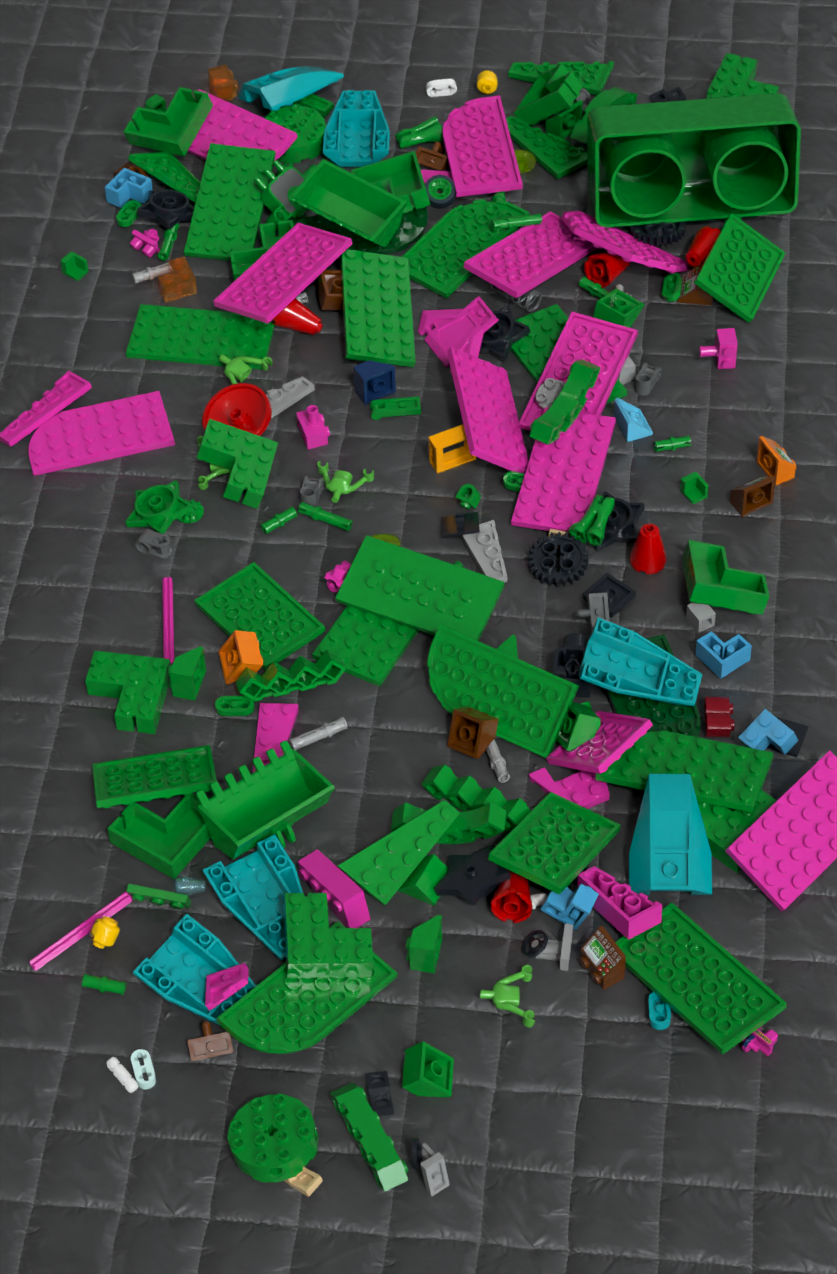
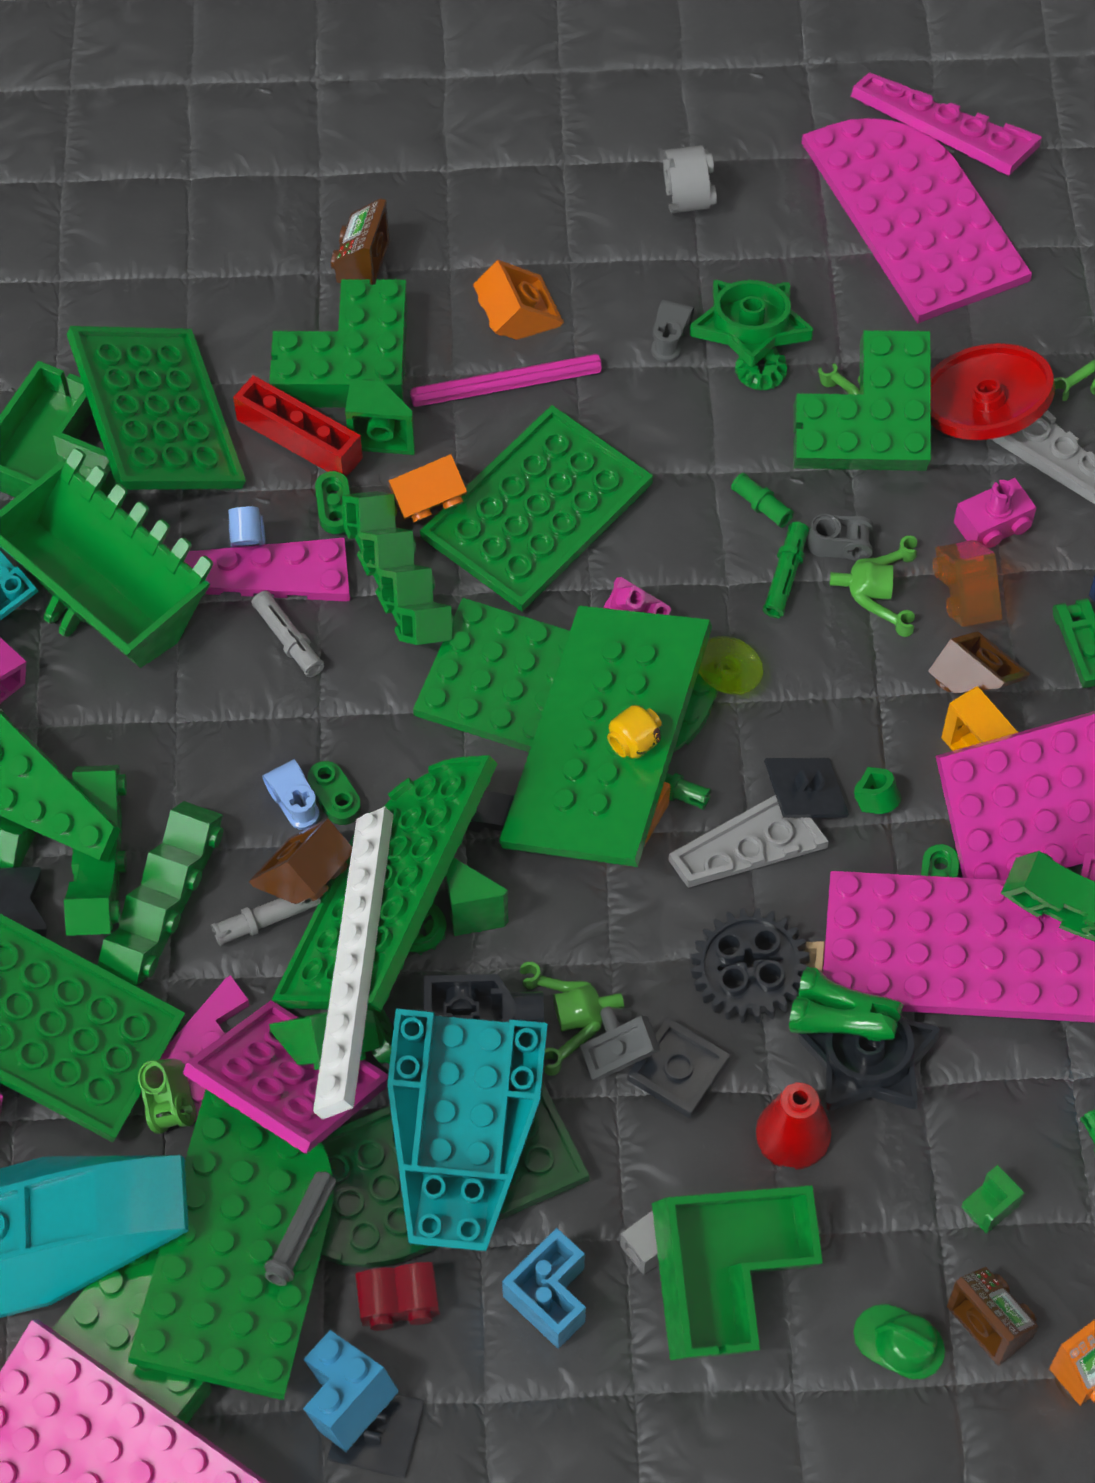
camera: 80 degrees right, 10 degrees up
none -> bright green piece [138,1059,196,1134]
none -> light blue piece [228,506,266,548]
none -> red brick [233,375,363,477]
none -> light blue piece [262,759,320,830]
none -> dark grey axle [264,1171,336,1286]
none -> green plate [307,761,361,825]
none -> white plate [313,806,393,1119]
none -> reddish brown slope [331,198,390,285]
none -> orange slope [473,260,564,340]
none -> bright green piece [520,962,624,1076]
none -> yellow head [607,705,662,759]
none -> light grey brick [663,145,717,214]
none -> green piece [853,1304,945,1380]
none -> slope [928,631,1030,693]
none -> clear orange brick [933,540,1002,627]

